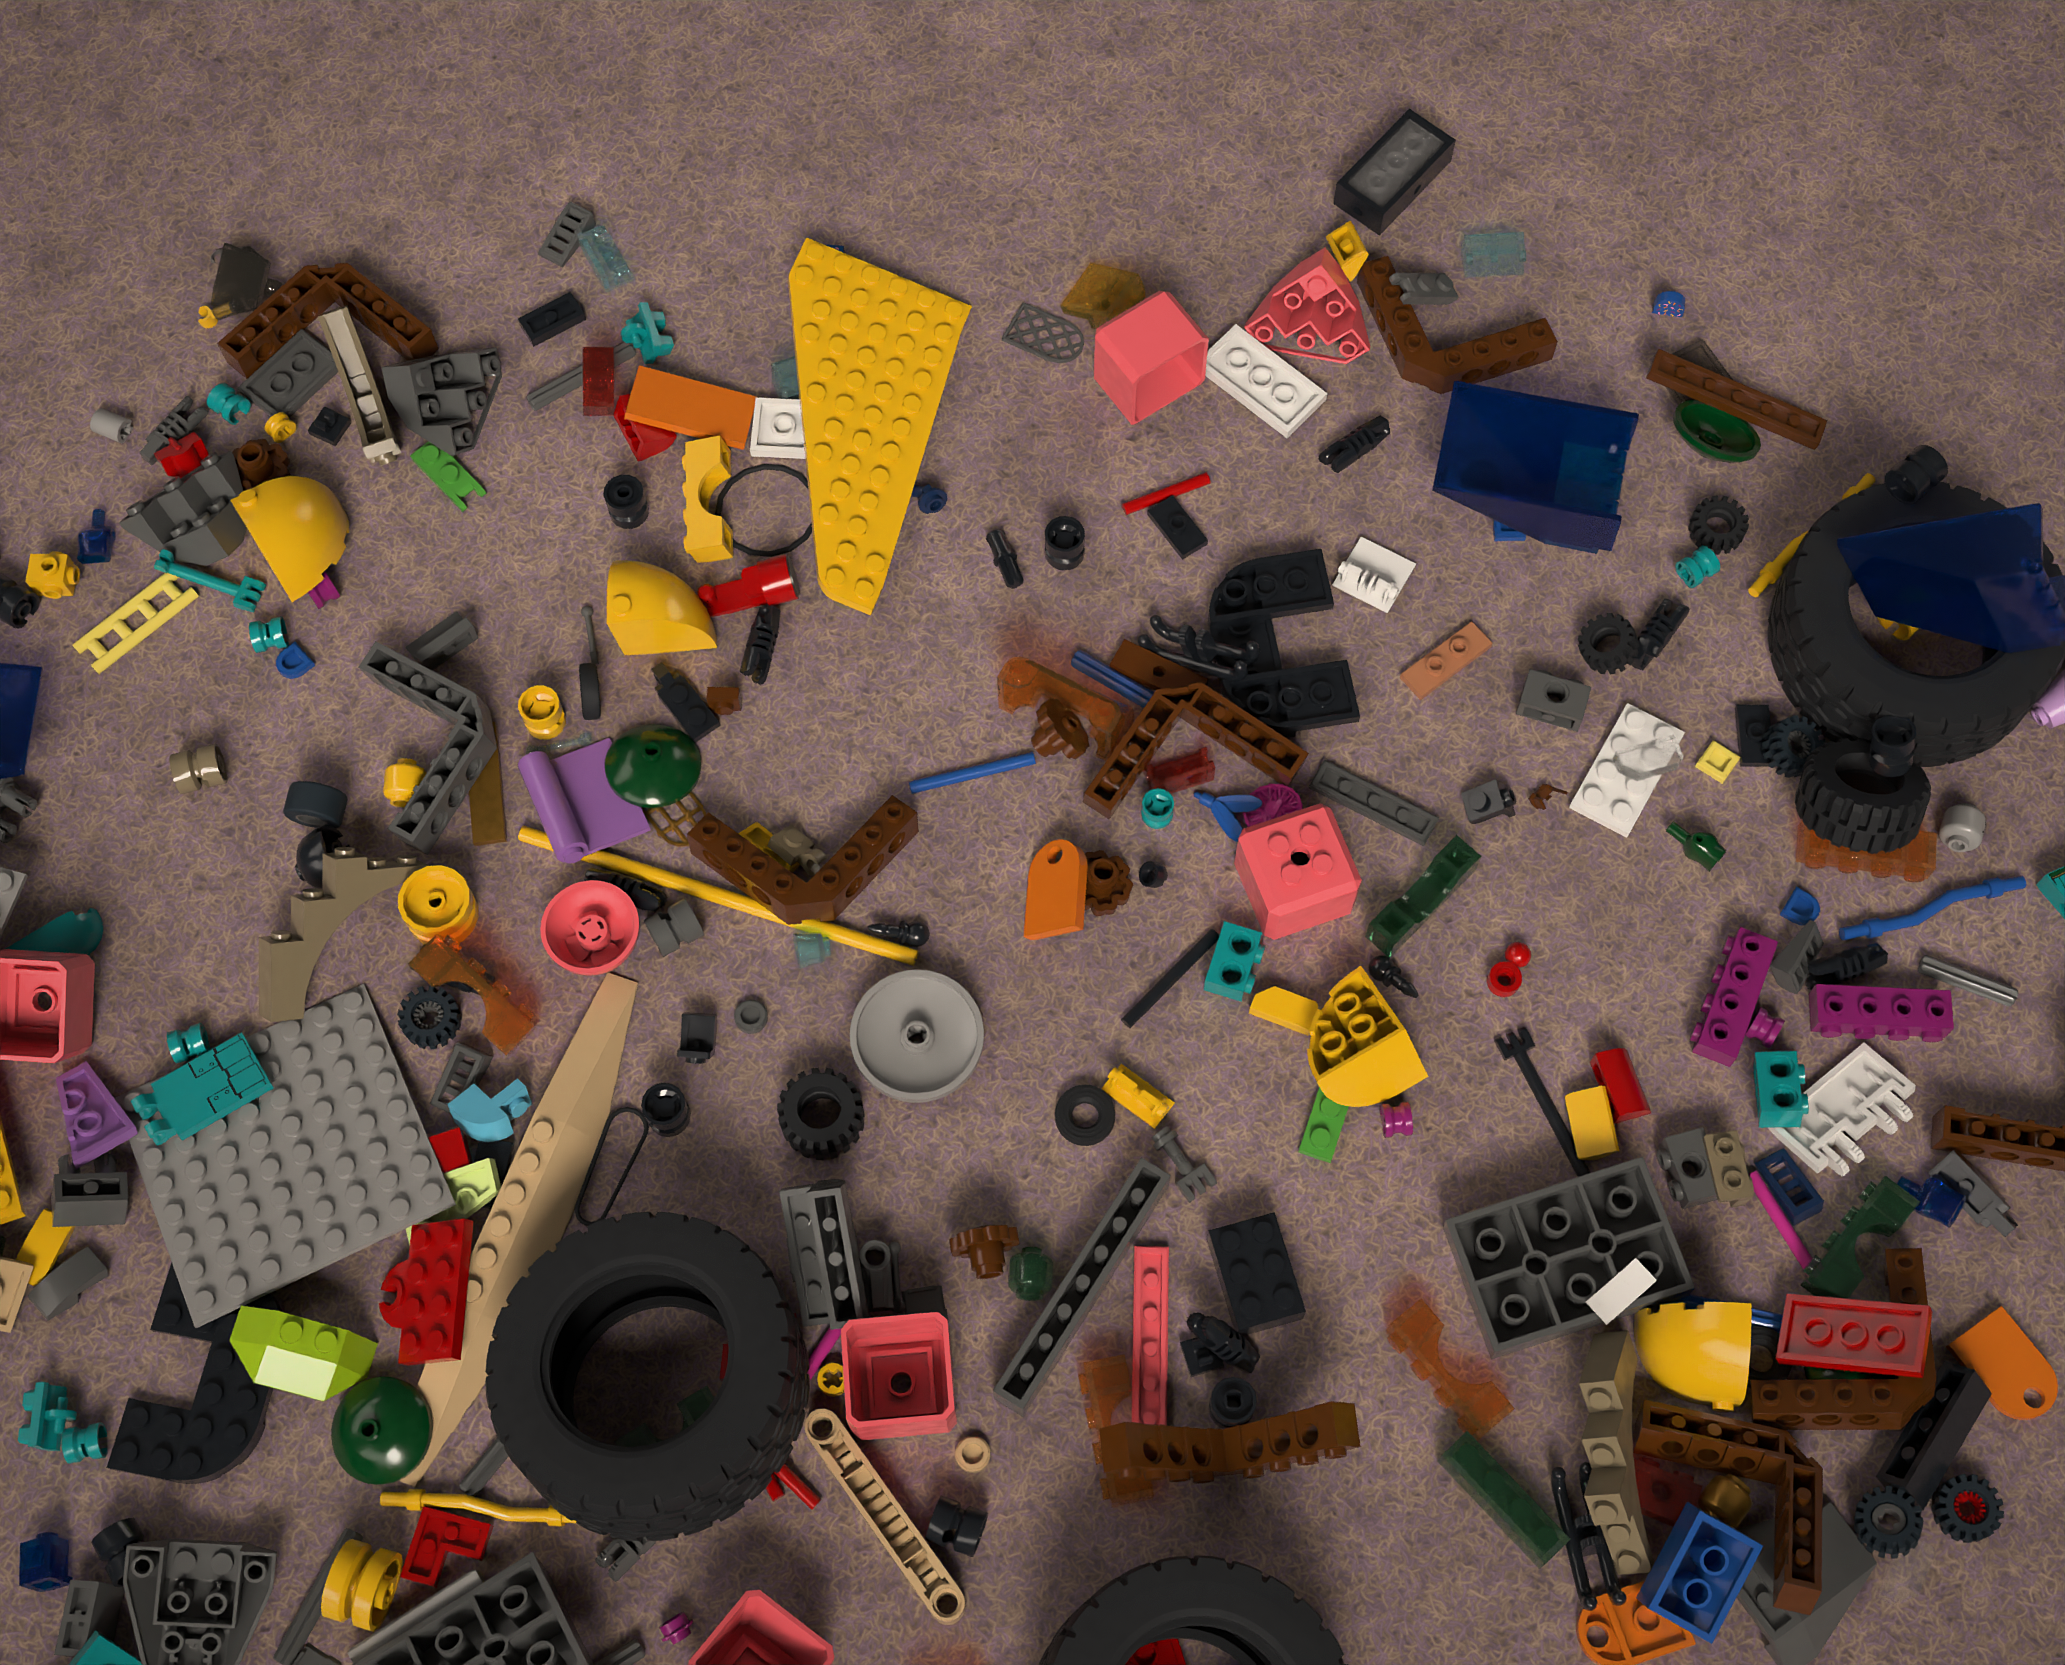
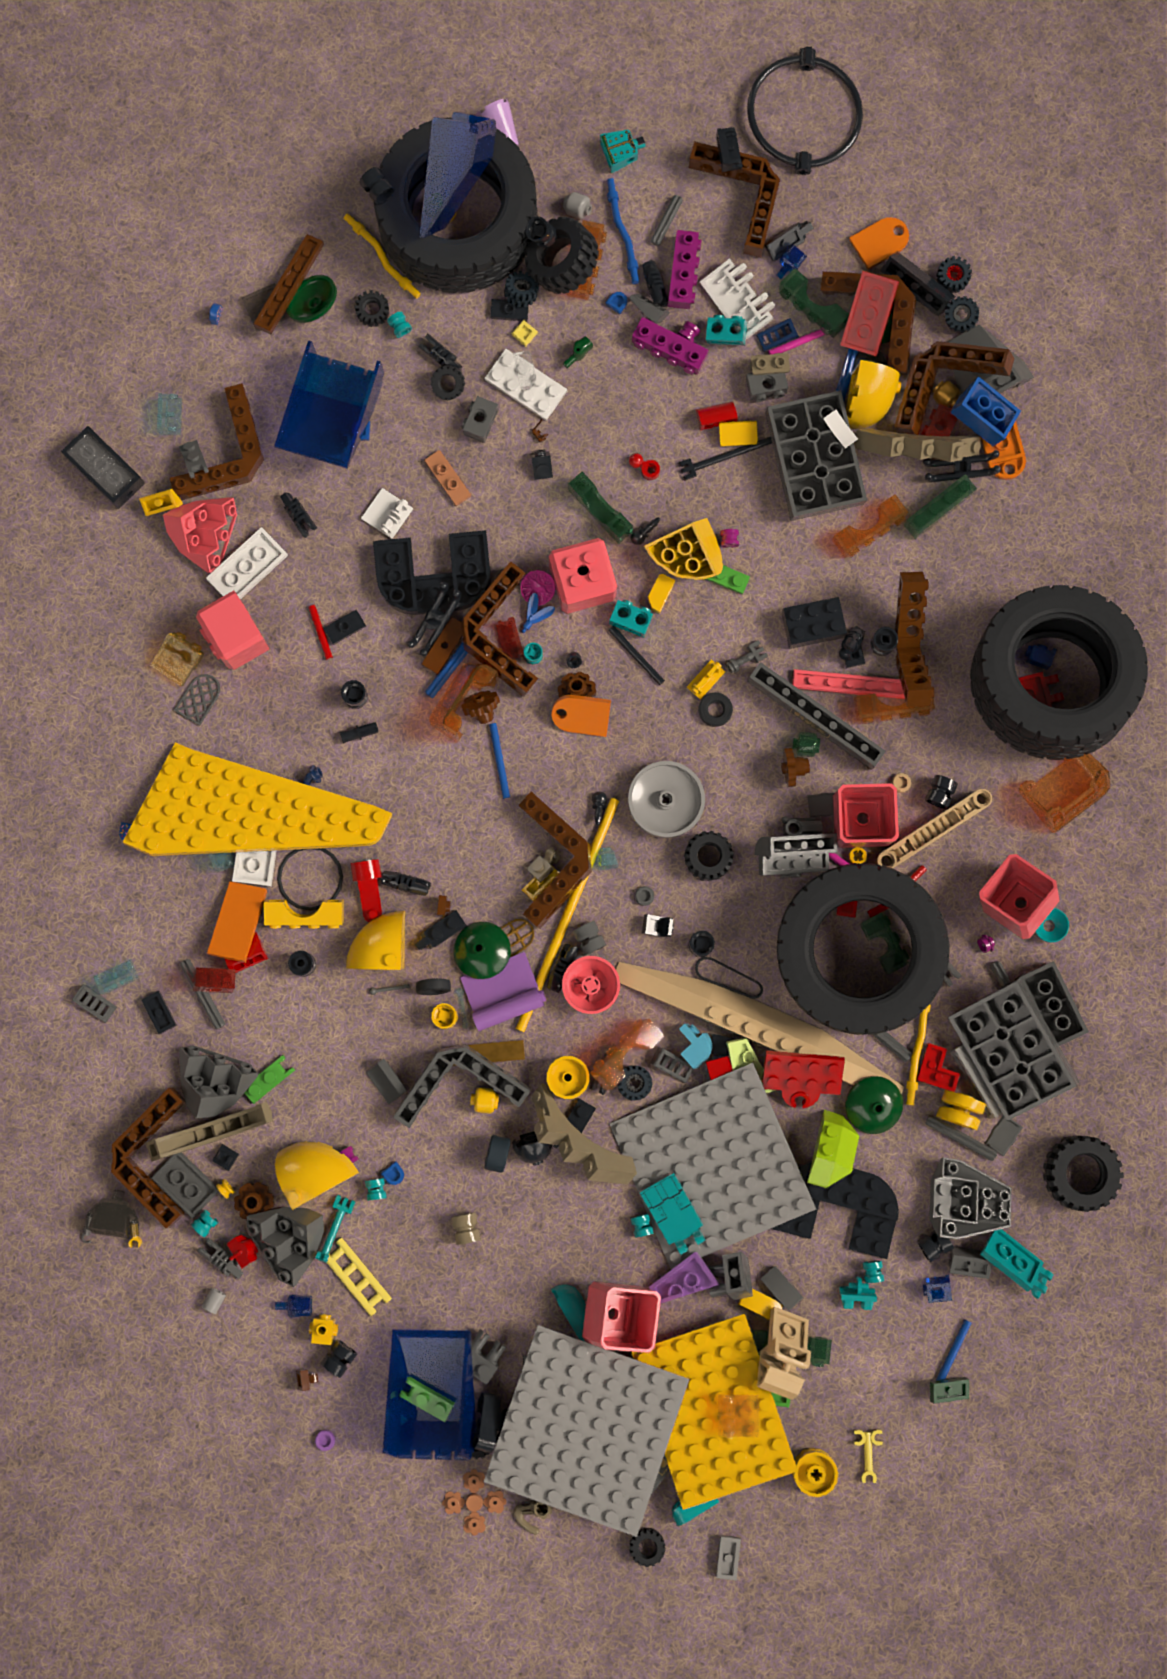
camera: 90 degrees left, 15 degrees up
teal hips [620,302,674,364] -> none
dark grey tile [1309,760,1439,846] -> none
none -> black hinge [553,1098,596,1149]

